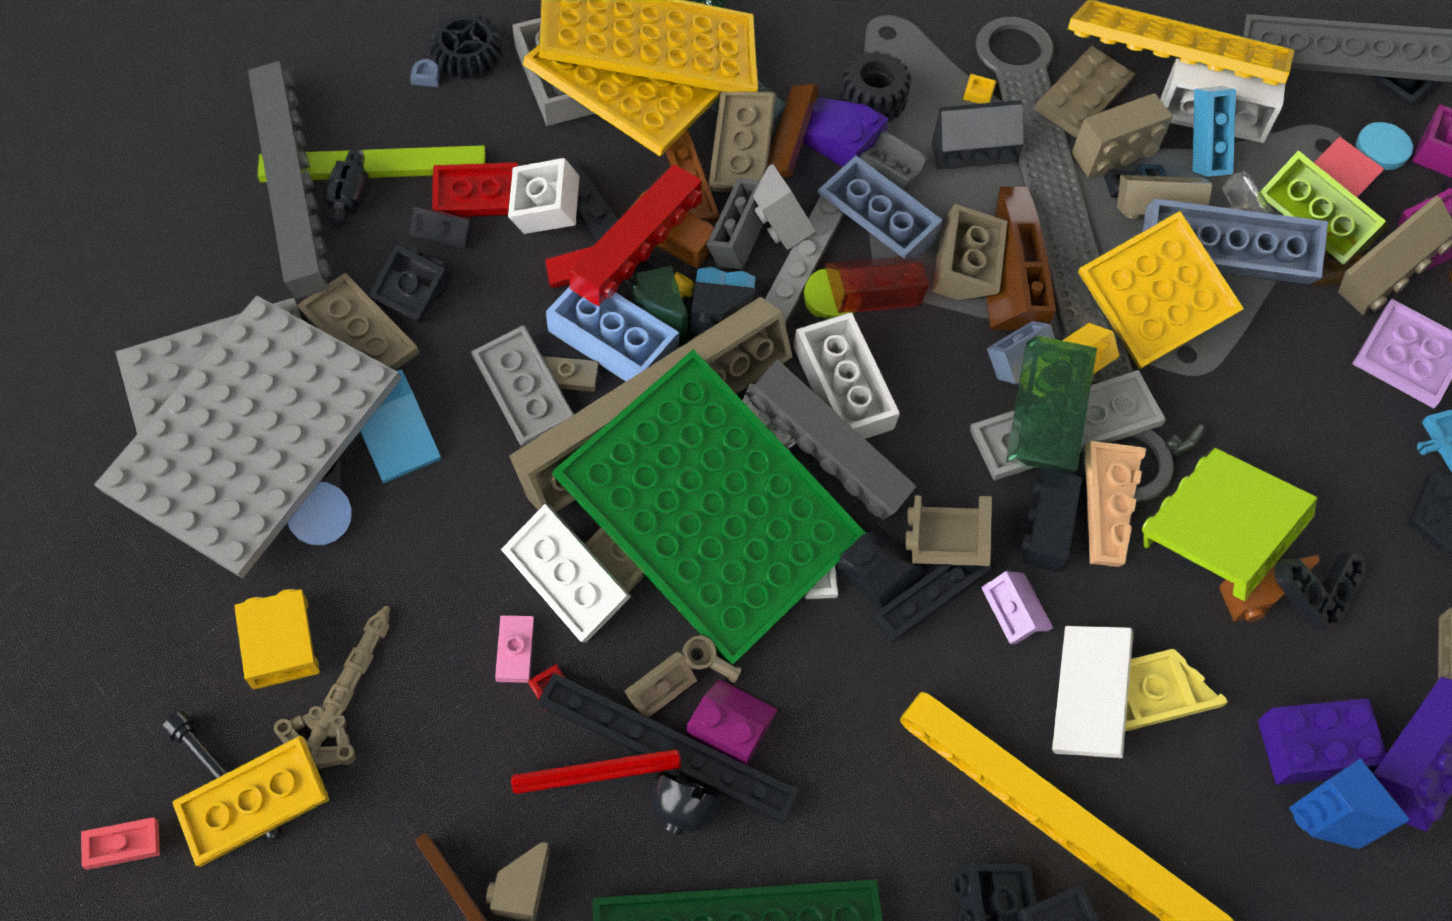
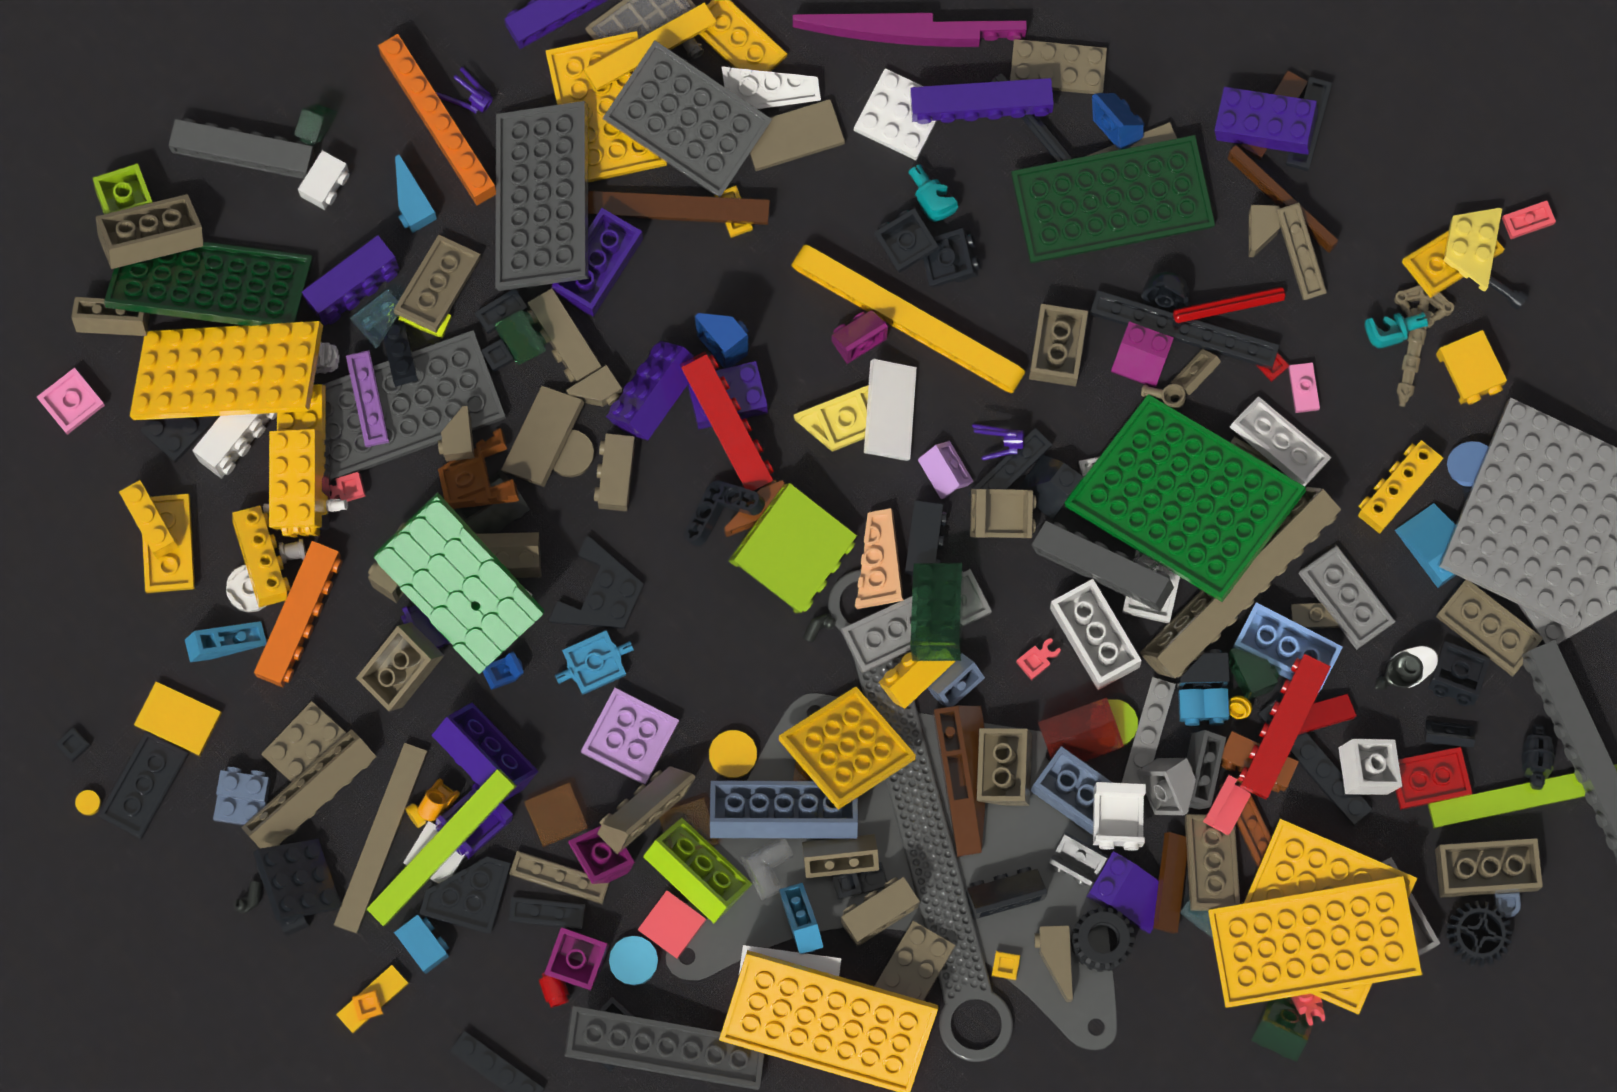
camera: 175 degrees right, 15 degrees up
none -> red brick [680,351,774,491]
none -> yellow tile [709,730,757,779]
none -> magenta slope [832,310,888,364]
none -> dark purple plant [972,424,1025,460]
none -> coral plate [1016,638,1061,680]
none -> dark tan brick [1029,304,1088,387]
none -> dark tan slope [1034,926,1073,1002]
none -> white panel [1093,782,1146,850]
none -> coral panel [1203,775,1251,835]
none -> dark tan tile [1276,203,1327,300]
none -> yellow brick [1358,440,1443,534]
none -> teal piece [1365,312,1428,348]
none -> pearl dark grey hair [1374,646,1438,690]
none -> dark tan brick [1435,839,1543,898]
none -> light yellow wing [1443,208,1502,291]

